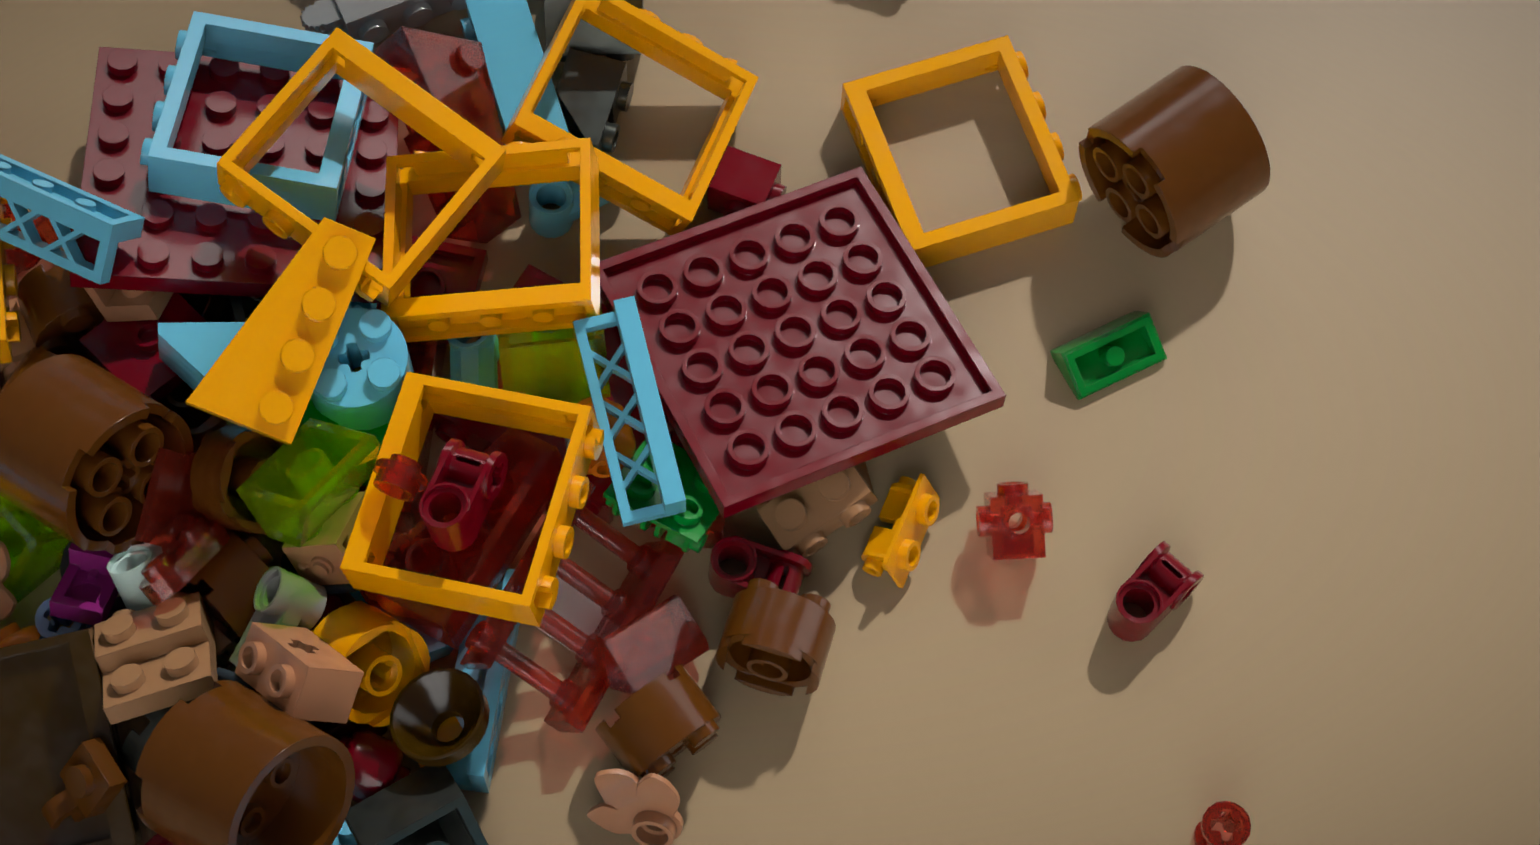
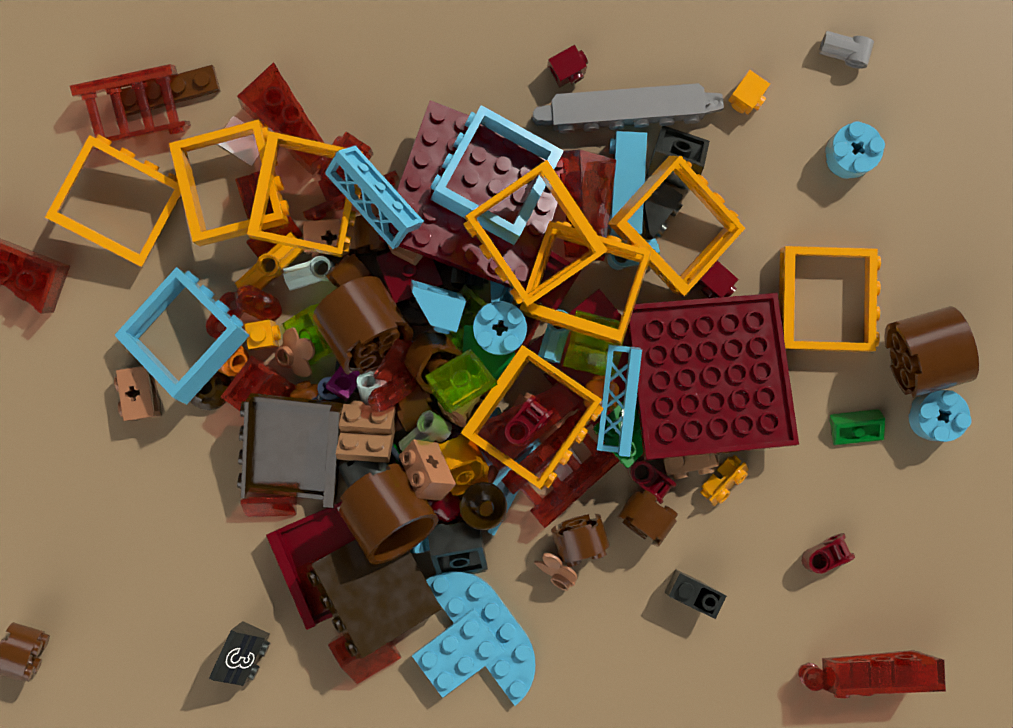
camera: 30 degrees right, 20 degrees up
reddish brown plate [41,737,128,830] -> none
light orange wedge [186,217,376,445] -> none
clear red plate [373,454,428,502] -> none
clear red slope [599,595,709,694] -> none
clear red brick [976,481,1053,561] -> none
none -> pearl dark grey slope [665,569,727,619]
none -> clear red wedge [822,650,946,698]
none -> medium azure brick [909,390,972,442]

